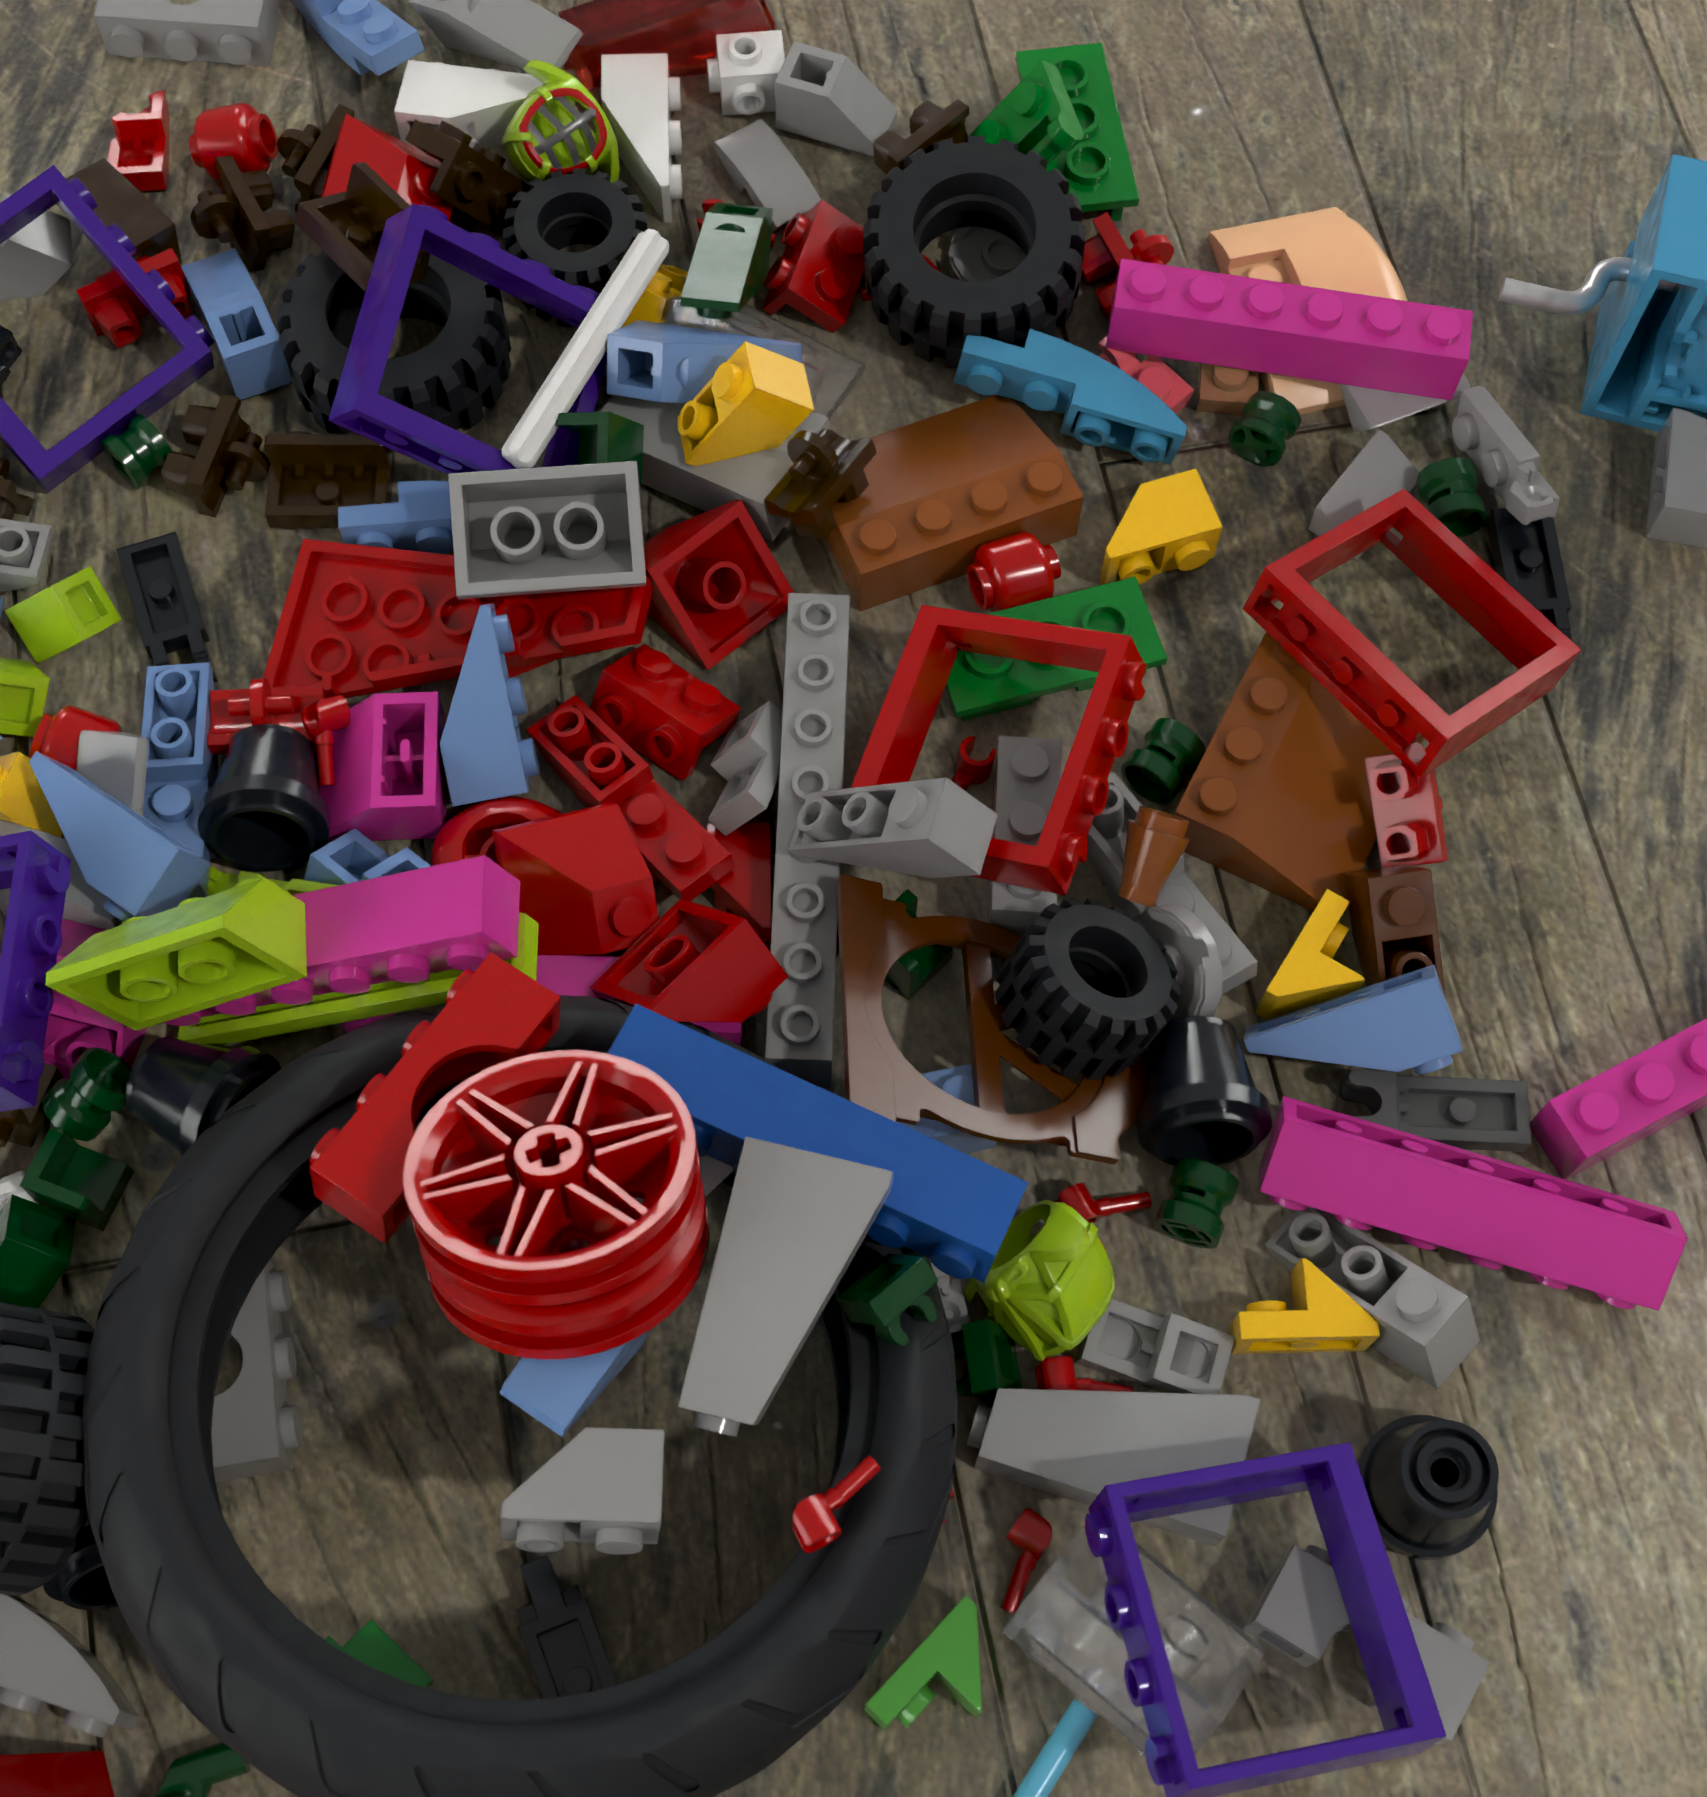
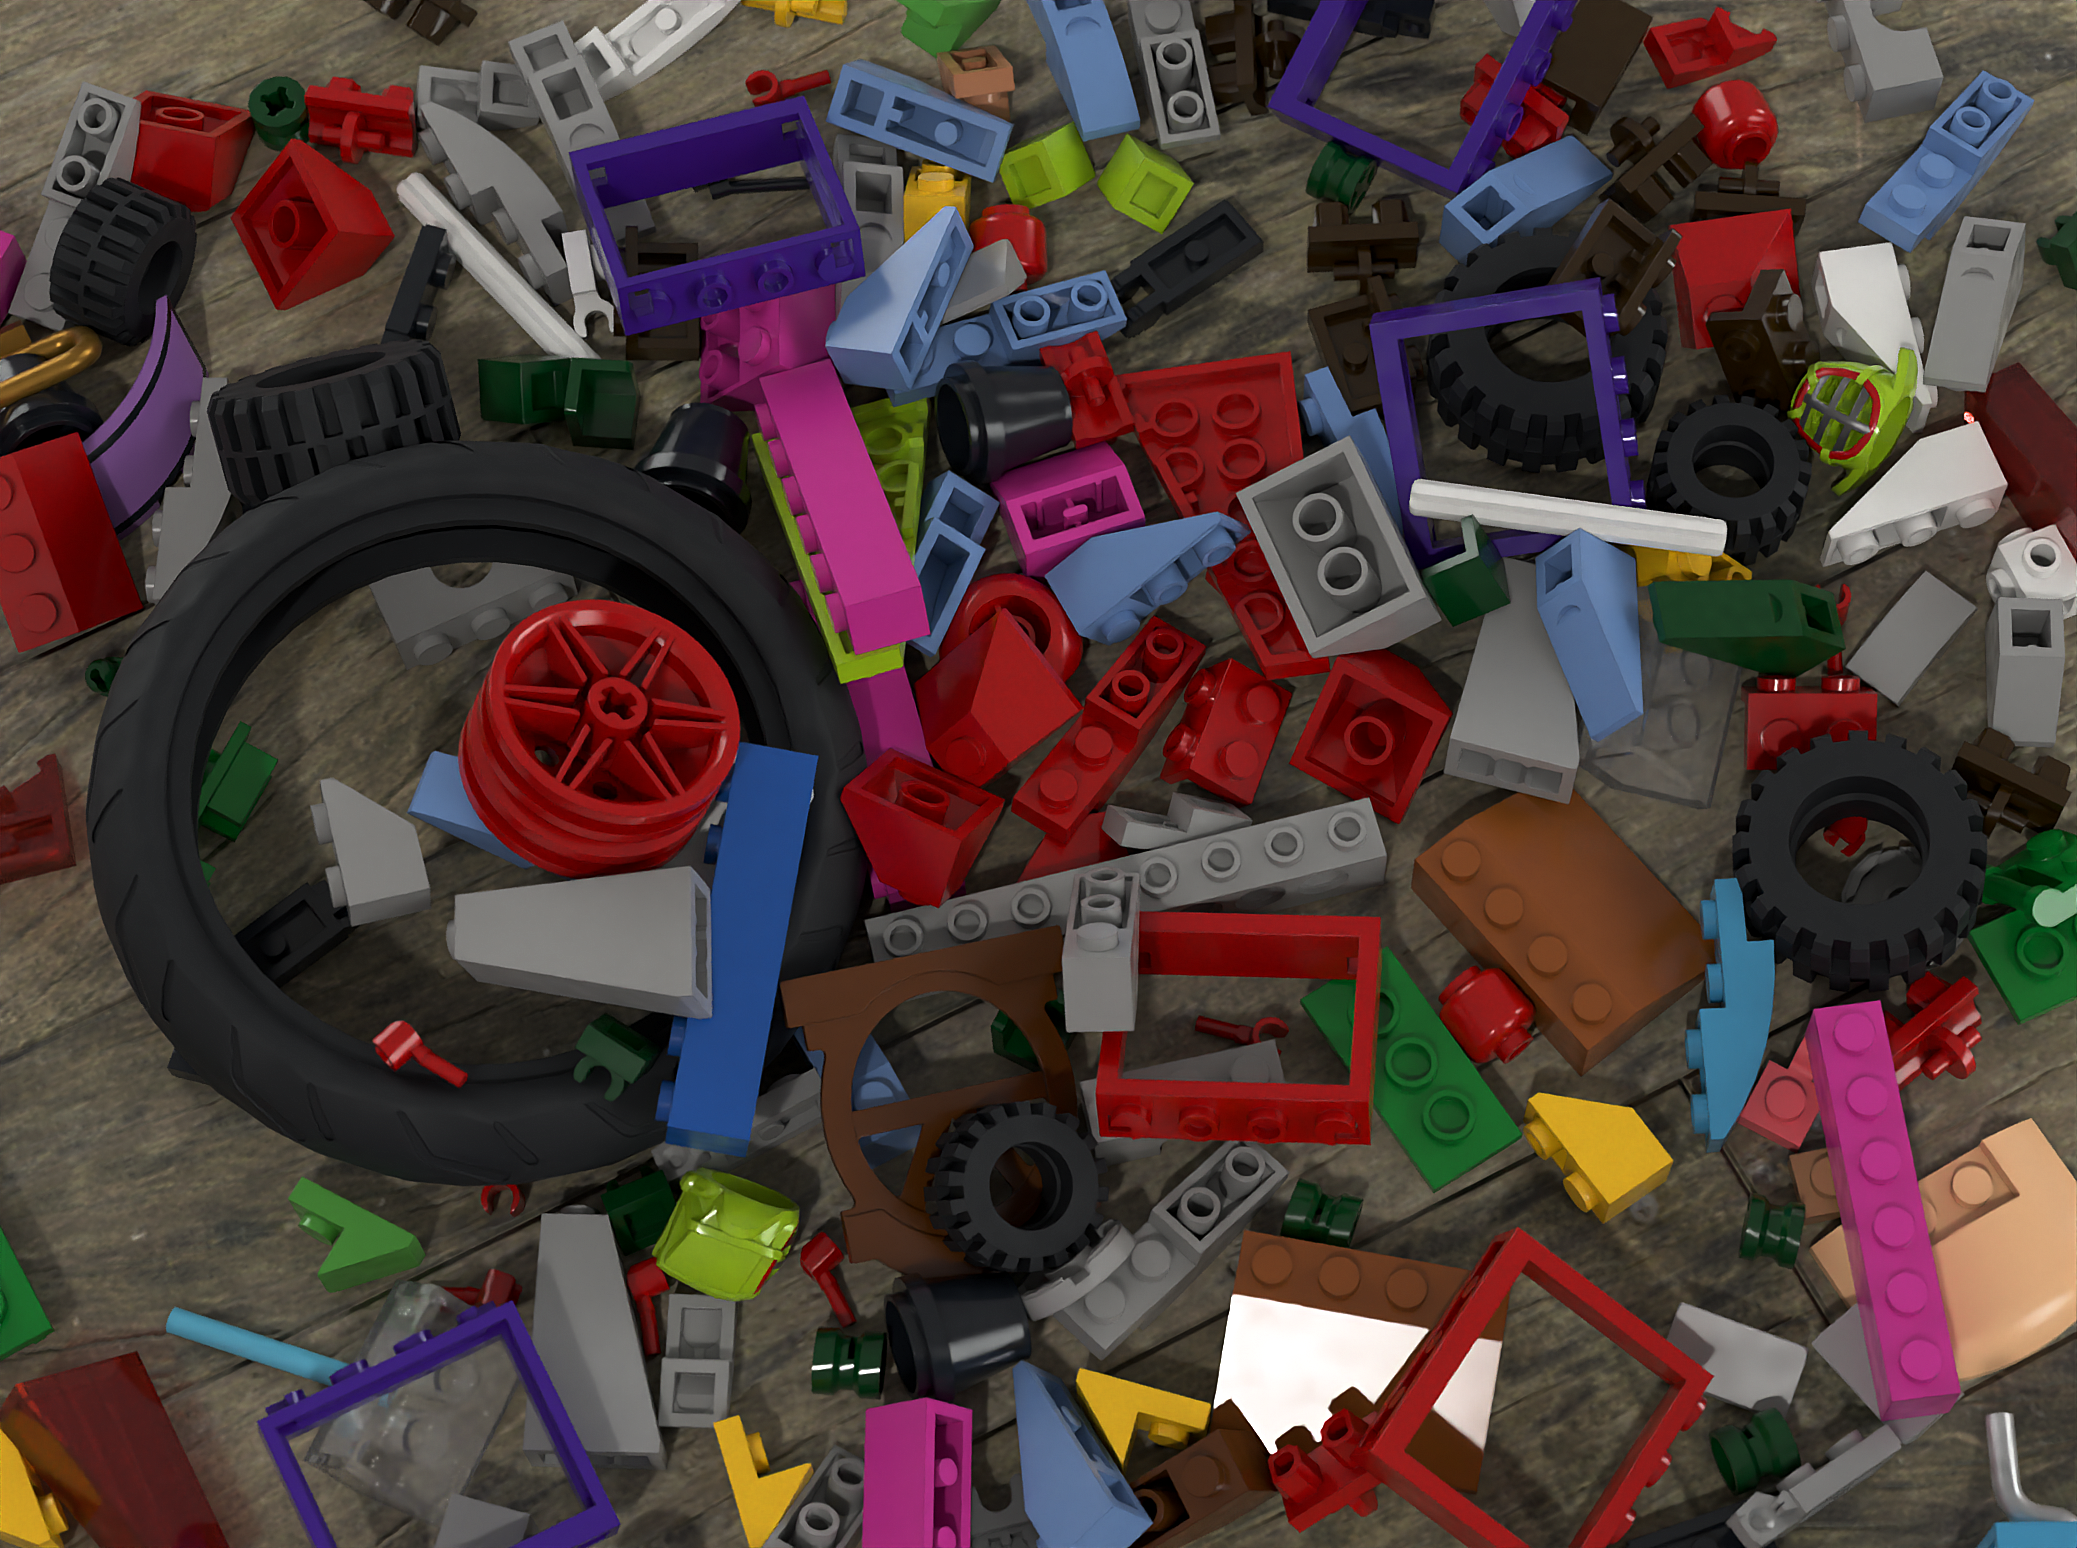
camera: 80 degrees right, 0 degrees up
dark green wheel [42,1047,132,1141] -> none
lime slope [46,878,307,1031] -> none
red hand [301,695,351,787] -> none
red arch [310,952,561,1244] -> none
yellow slope [677,341,814,467] -> none
dark brown hips [764,428,877,540] -> none
dark orange cone [1118,806,1191,907] -> none

